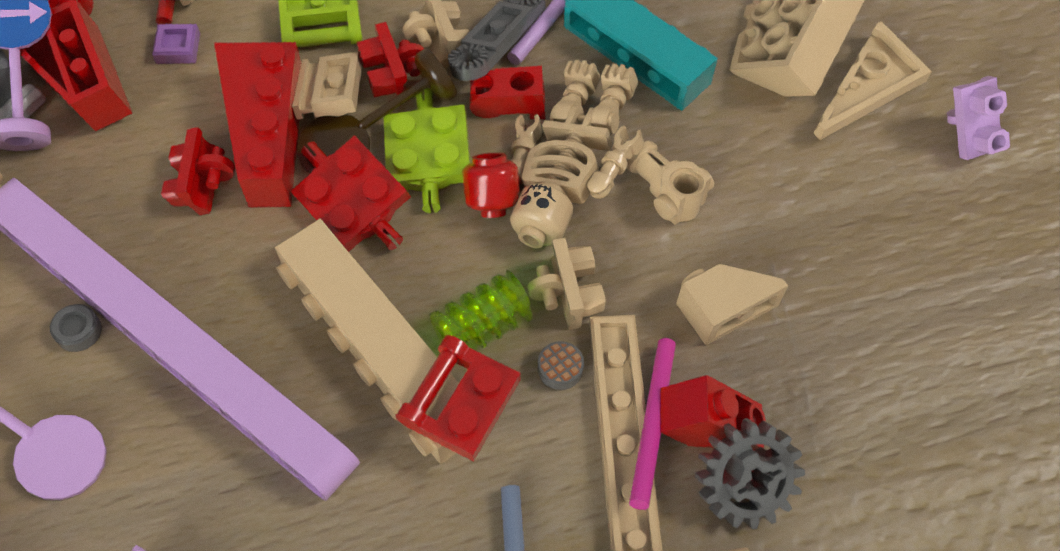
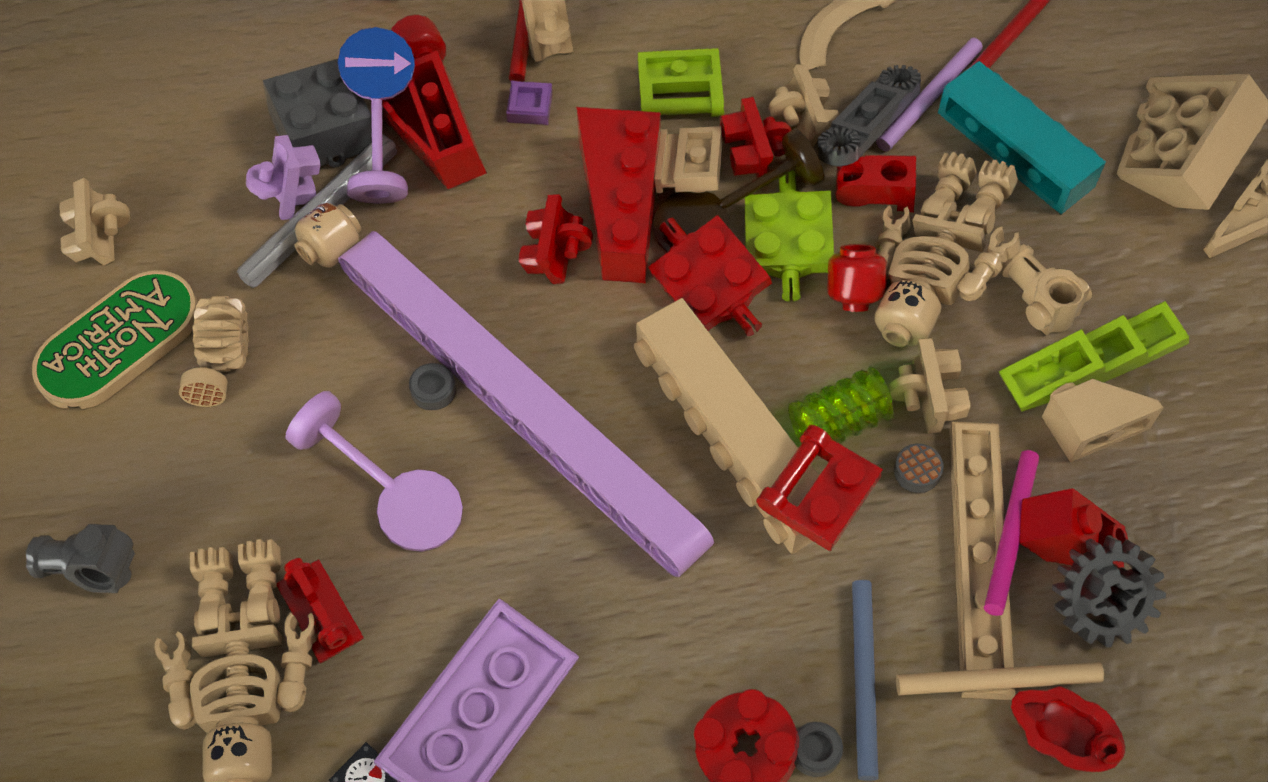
camera: 10 degrees right, 0 degrees up
none -> lime slope [999,301,1189,412]

